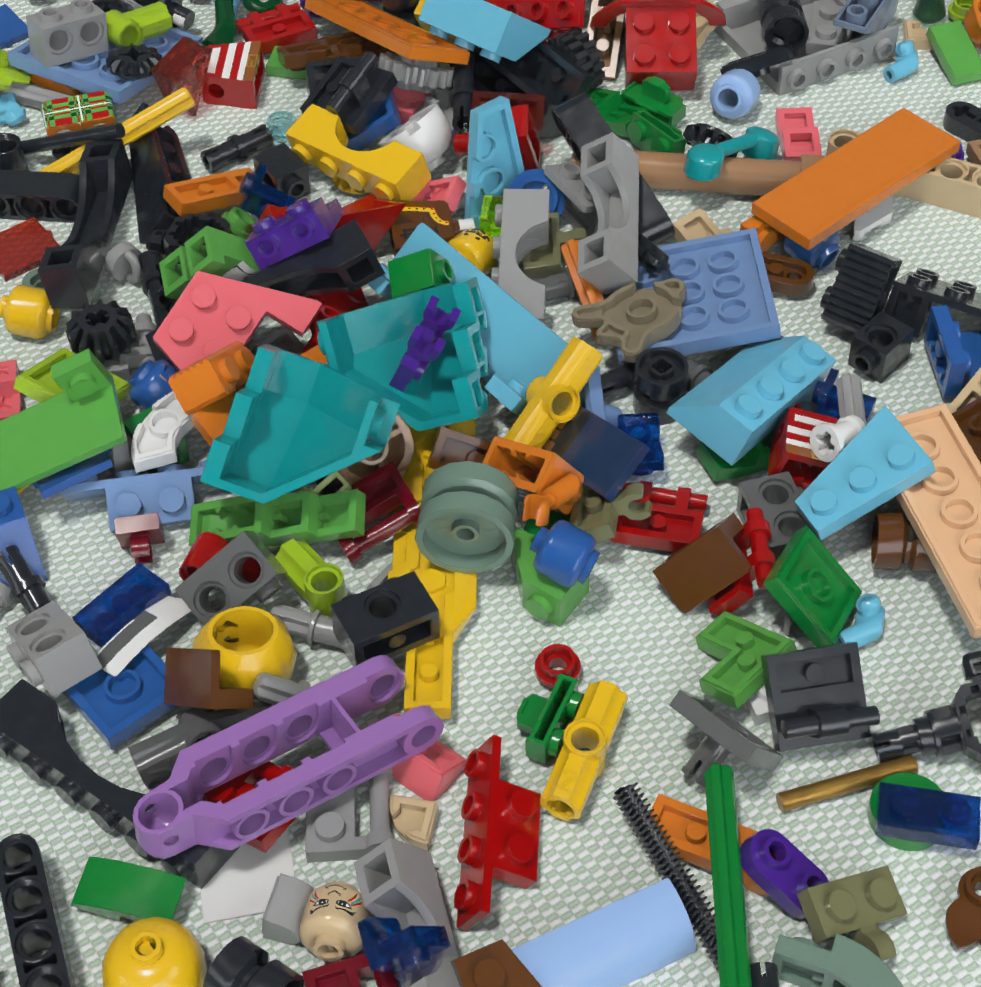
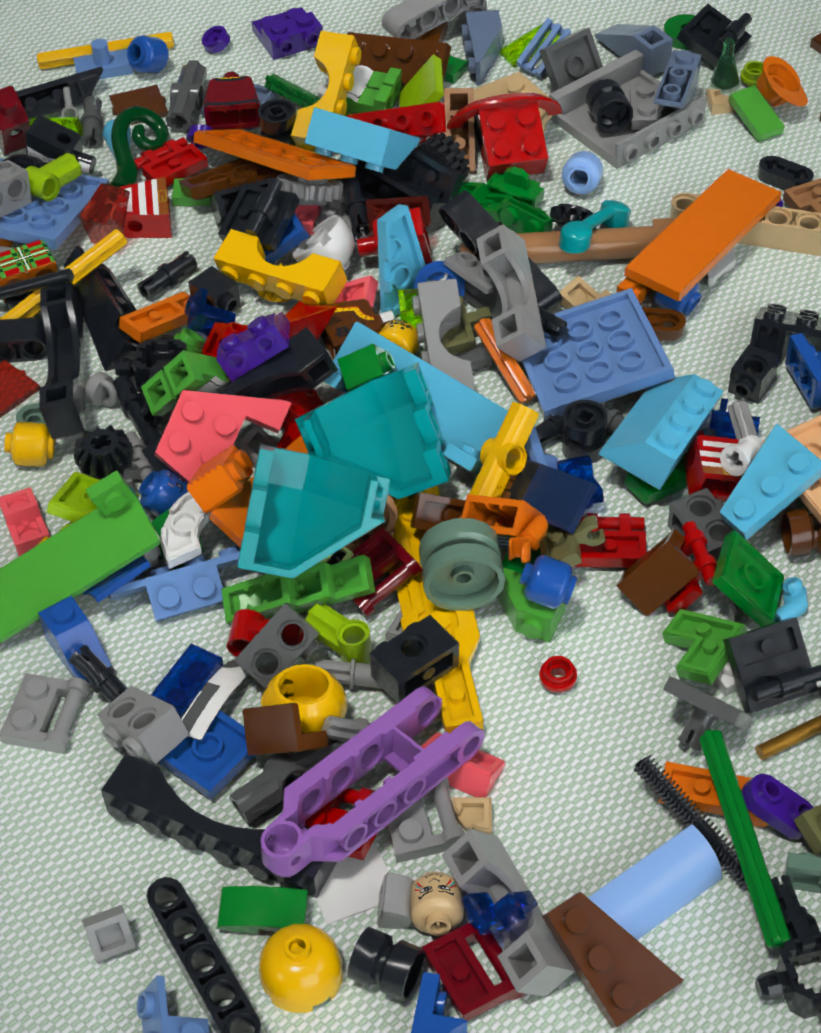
camera: 10 degrees left, 0 degrees up
black gear [106,43,163,79] -> none
tile [114,512,165,565] -> none
clear light blue plate [265,111,297,143] -> none
dark purple plate [389,295,461,392] -> none
red bracket [454,734,541,931] -> none
green piece [517,674,584,764] -> none
yellow piece [540,680,628,822] -> none
dark tan tile [571,278,687,363] -> none
black plate [720,43,795,78] -> none
coral slope [774,107,822,161] -> none
black brick [820,243,903,333] -> none
medium azure arm [883,40,918,83] -> none

